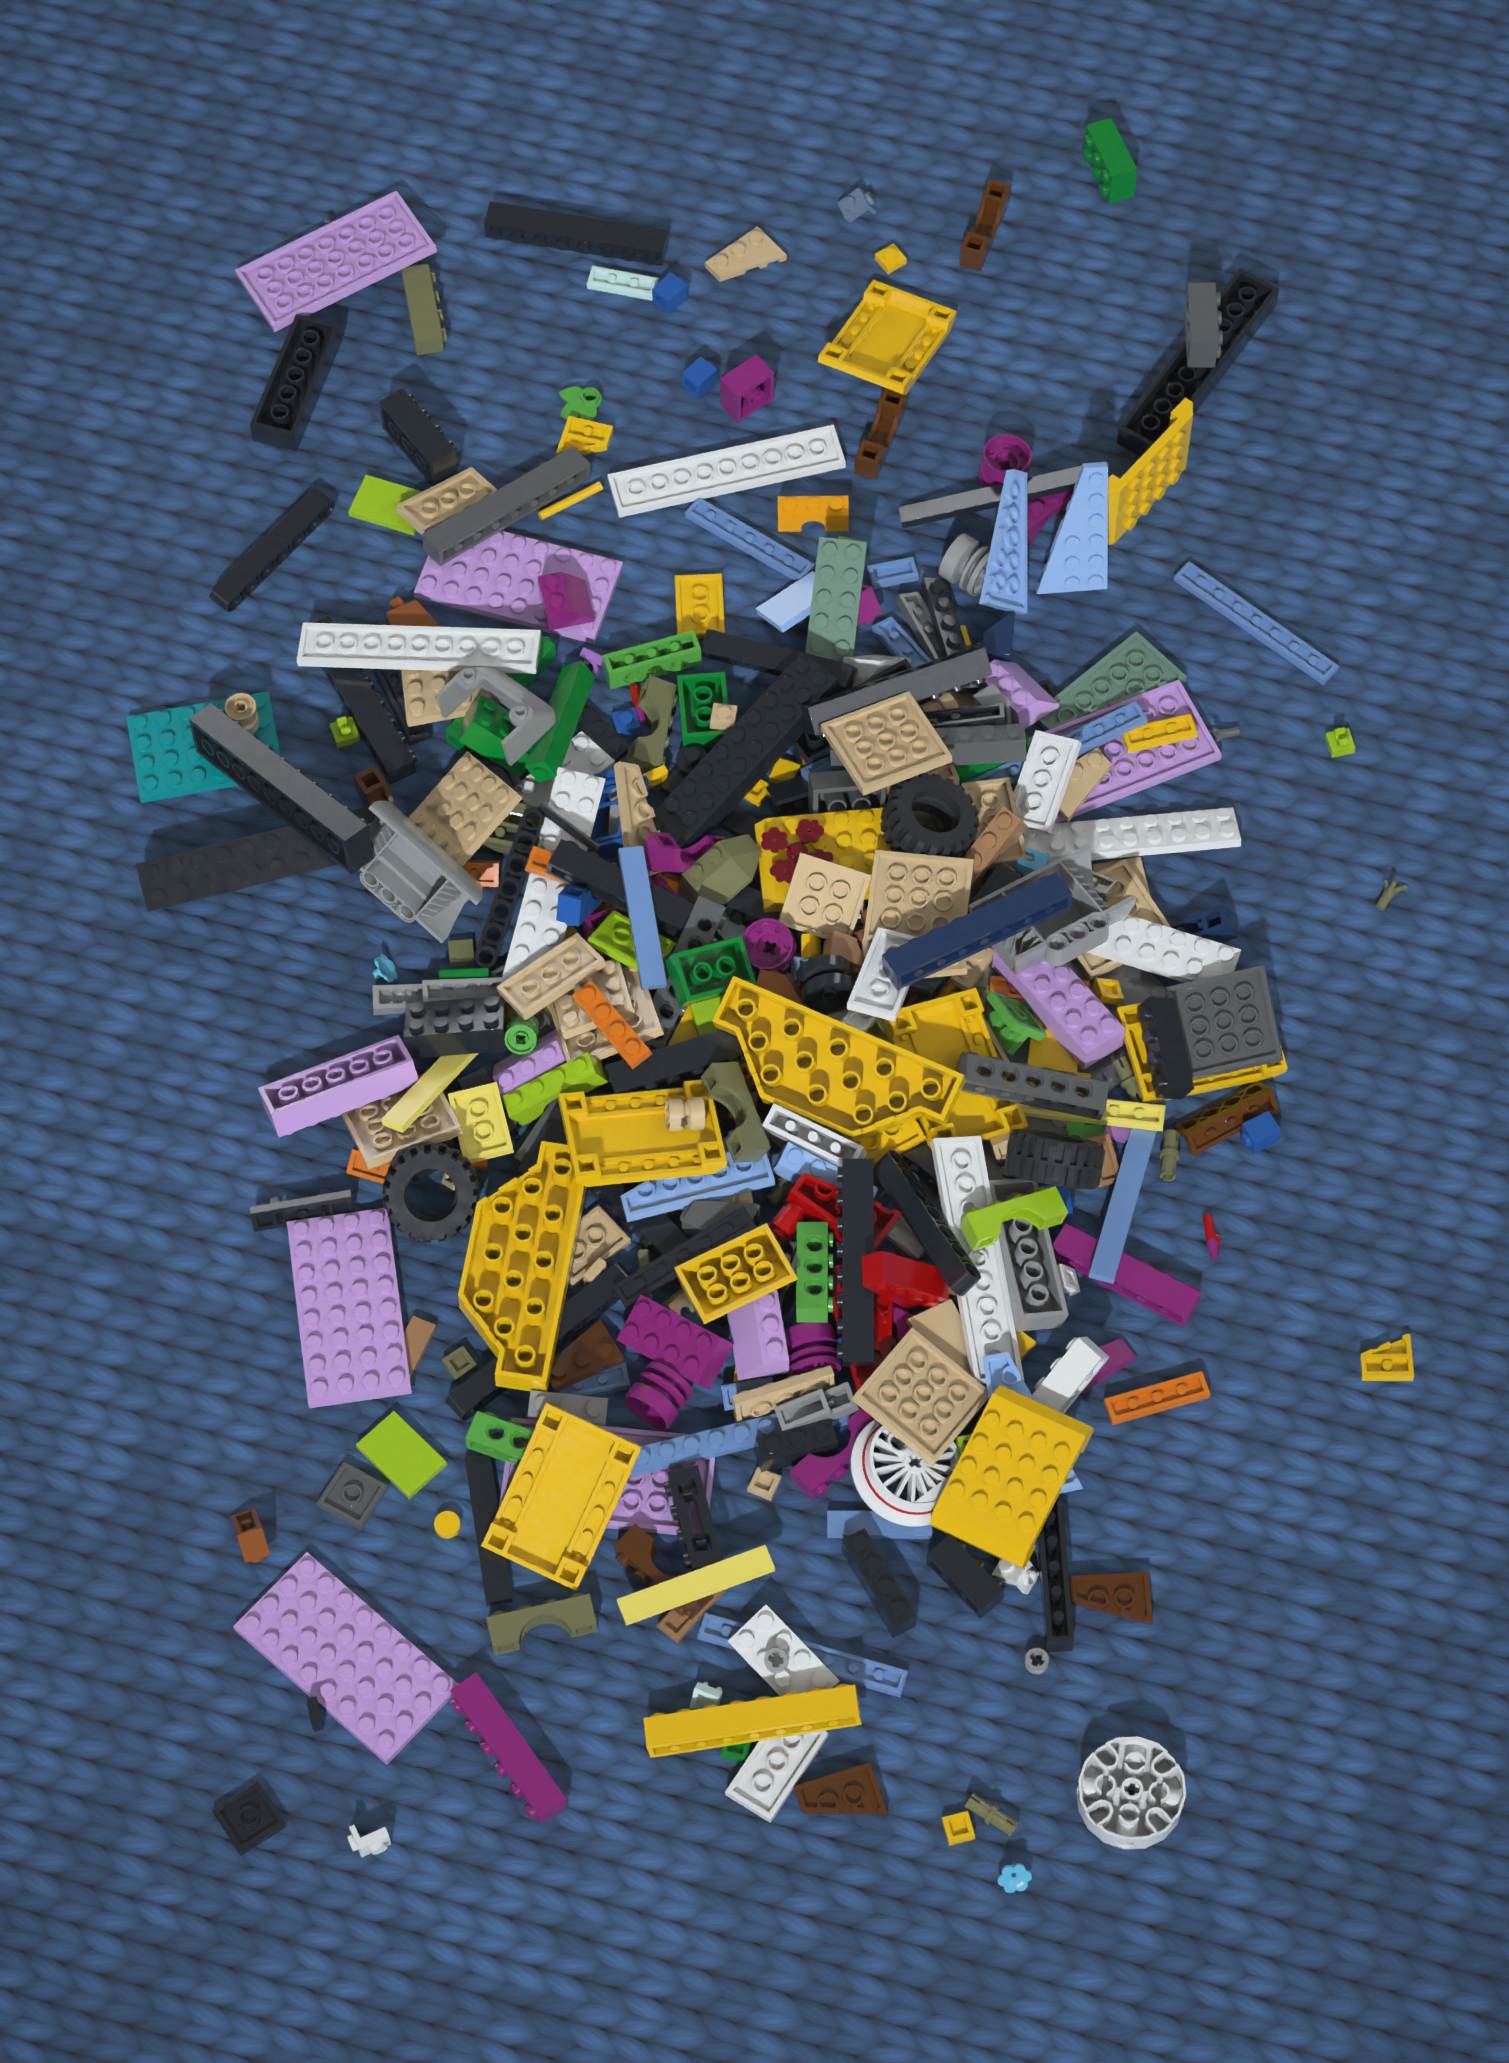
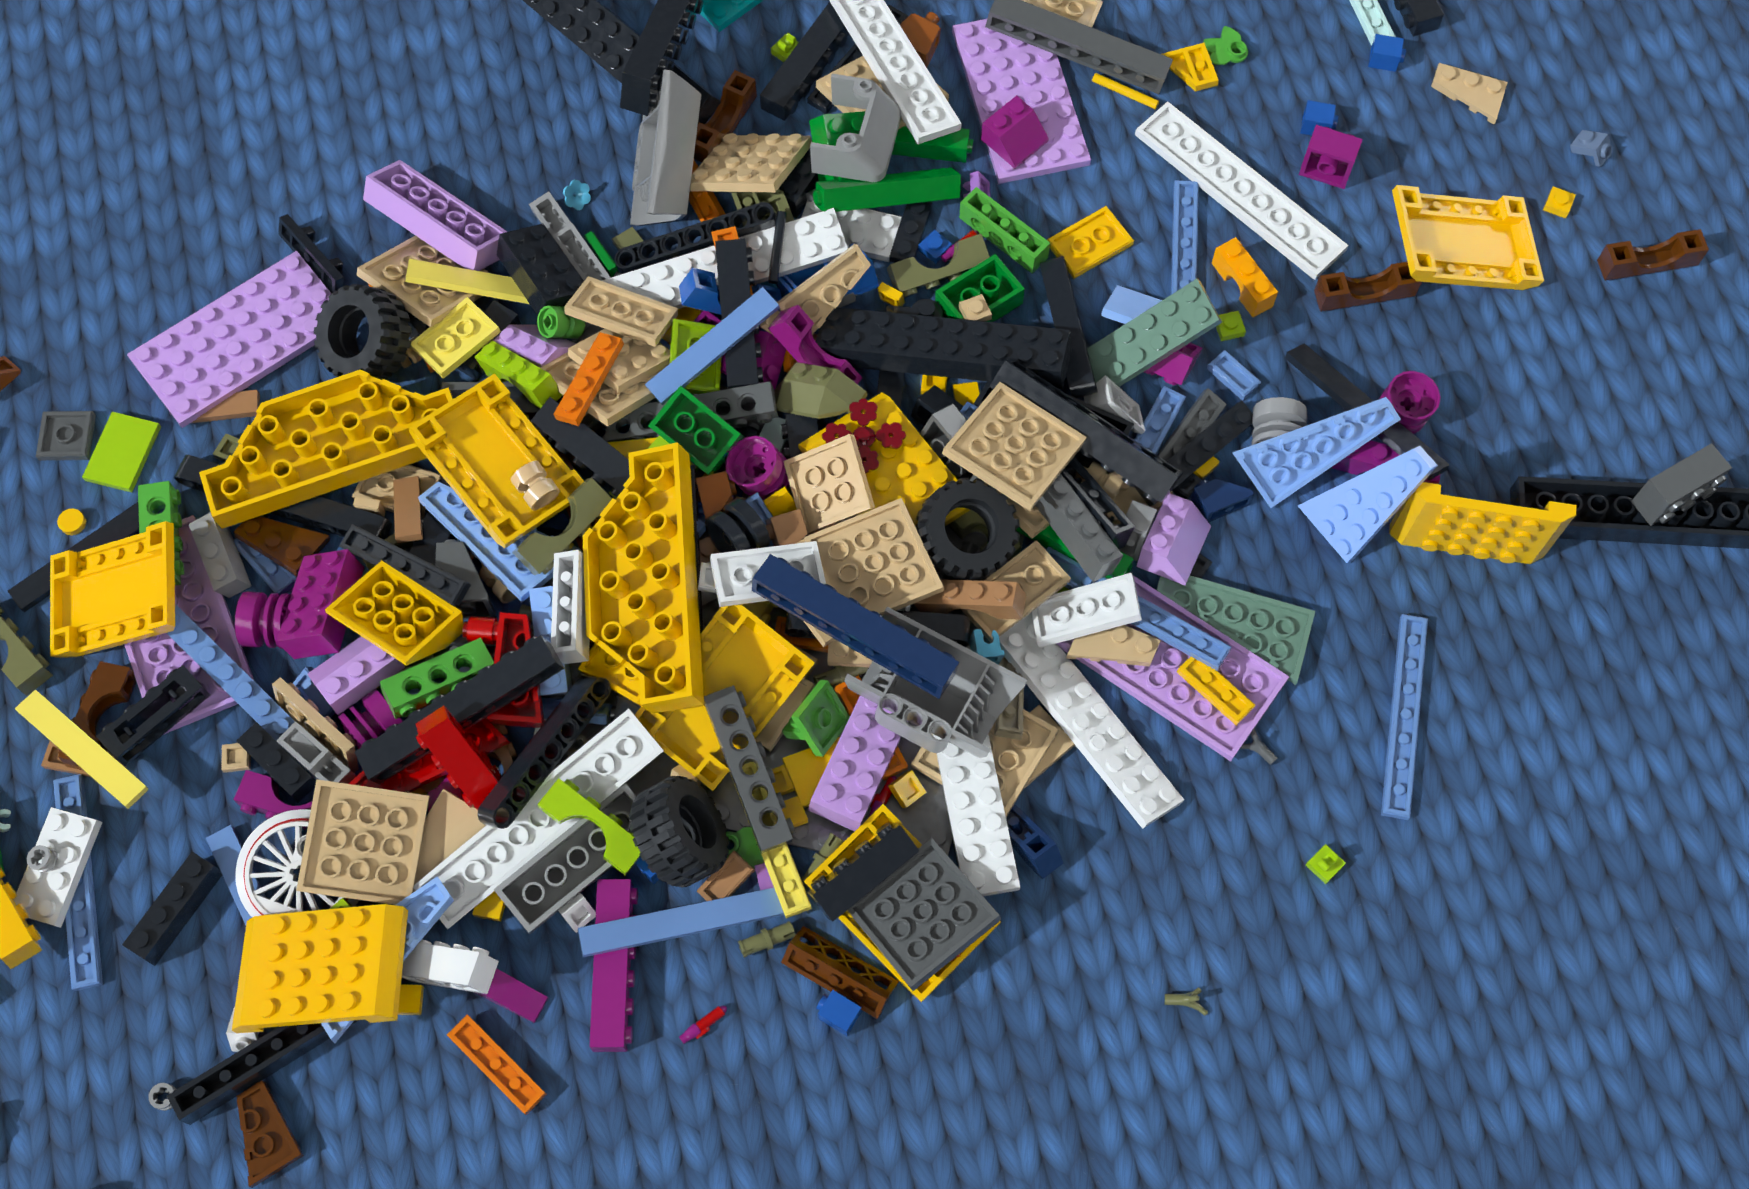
camera: 60 degrees right, 5 degrees up
black brick [926,1535,1005,1619] -> none
none -> medium nougat tile [393,476,423,543]

